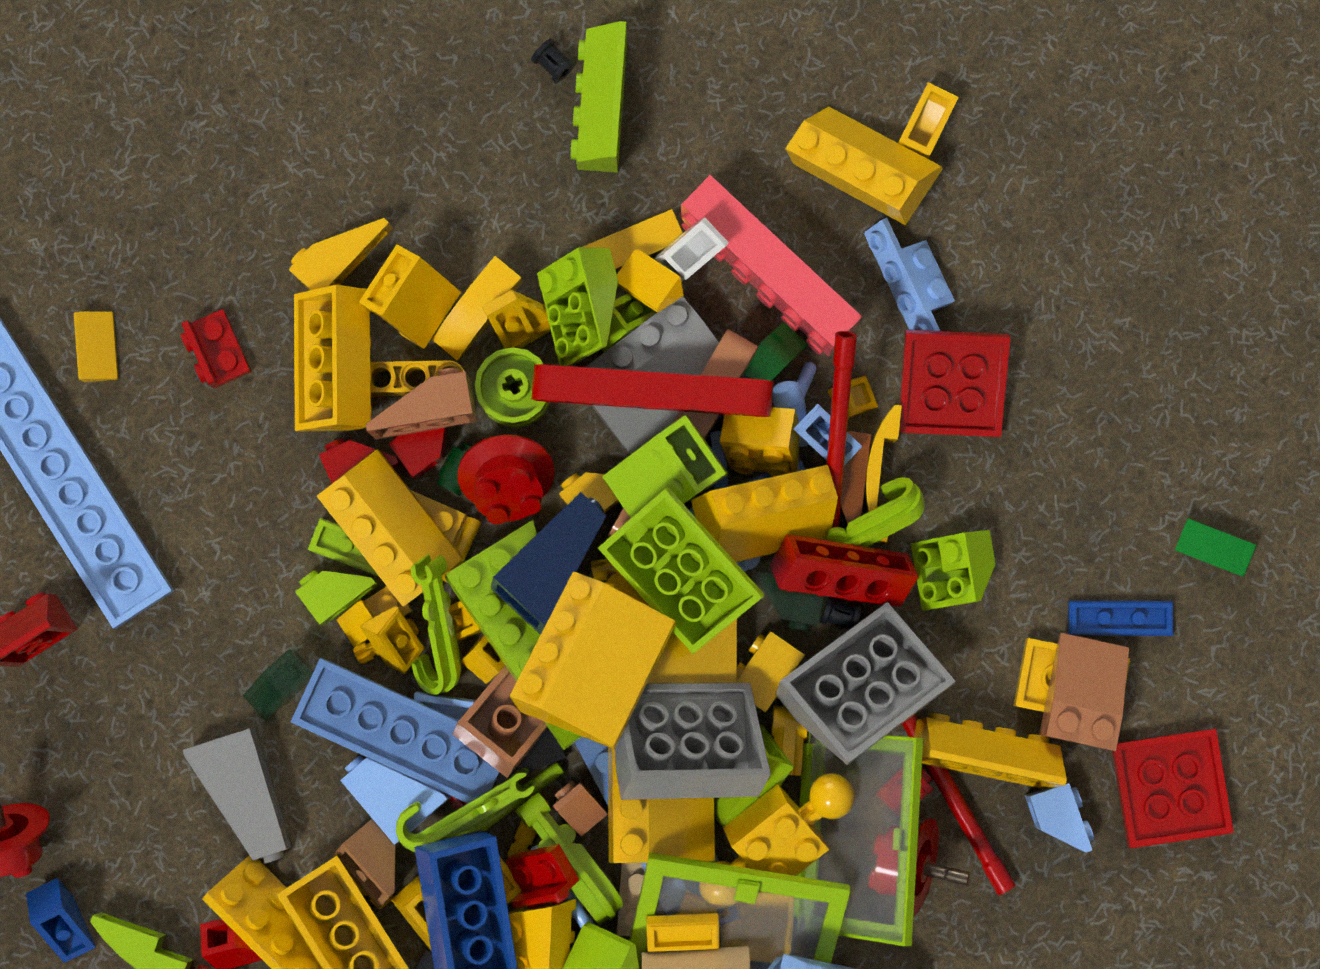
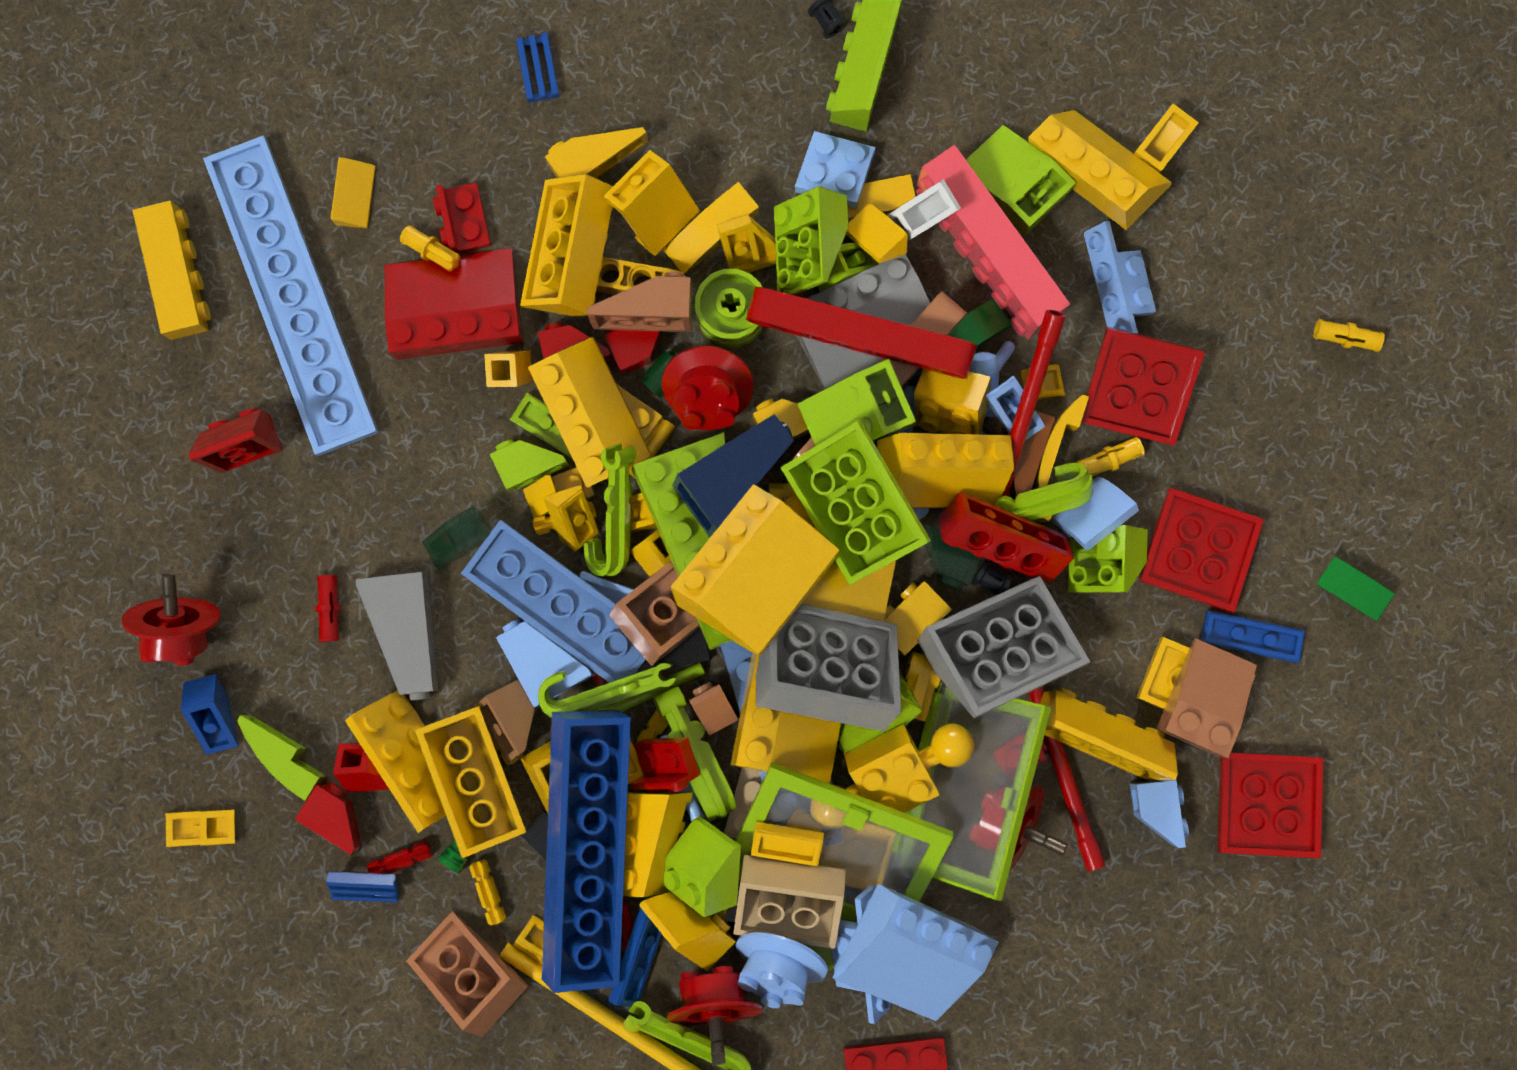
camera: 10 degrees right, 0 degrees up
none -> red pin [315,575,342,642]
none -> red slope [384,248,524,360]
none -> yellow axle [400,225,460,271]
none -> yellow brick [484,350,533,387]
none -> blue tile [516,33,560,103]
none -> light blue plate [795,131,875,209]
none -> lime slope [966,125,1076,237]
none -> light blue slope [1050,476,1139,551]
none -> yellow pin [1076,436,1145,477]
none -> red plate [1138,488,1264,613]
none -> yellow pin [1313,318,1385,352]

